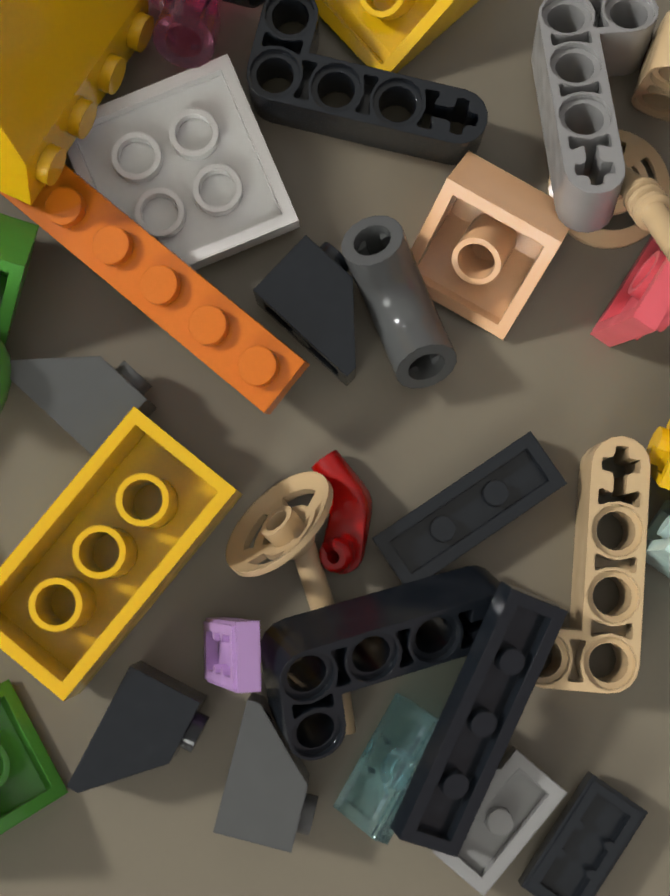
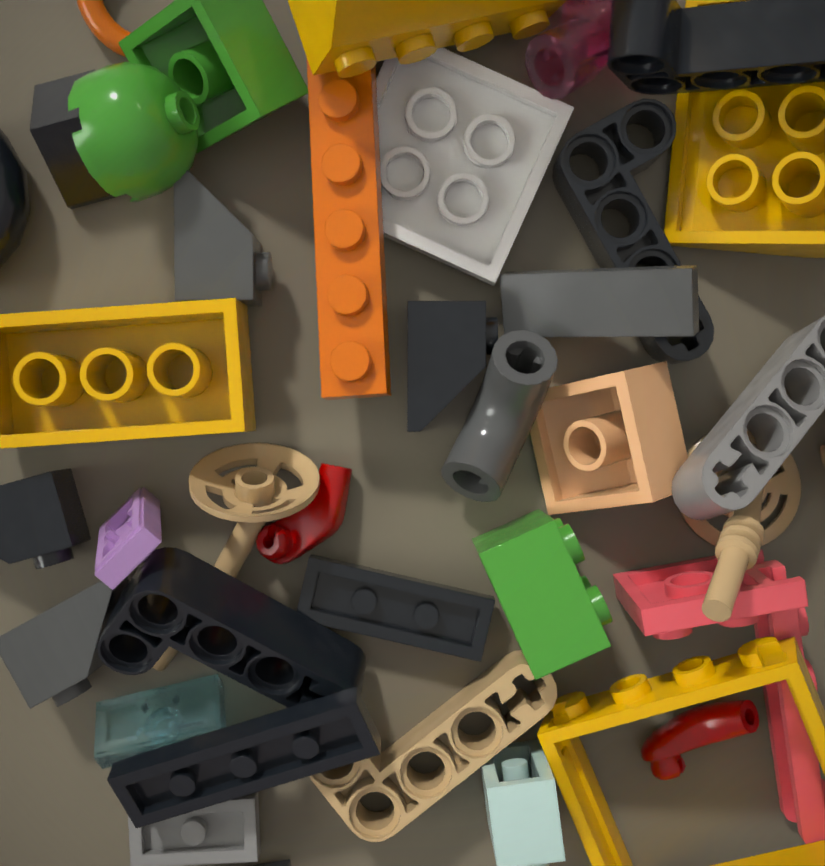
camera: 45 degrees right, 5 degrees up
none -> bright green brick [471,509,613,680]
none -> dark grey tile [500,265,699,337]

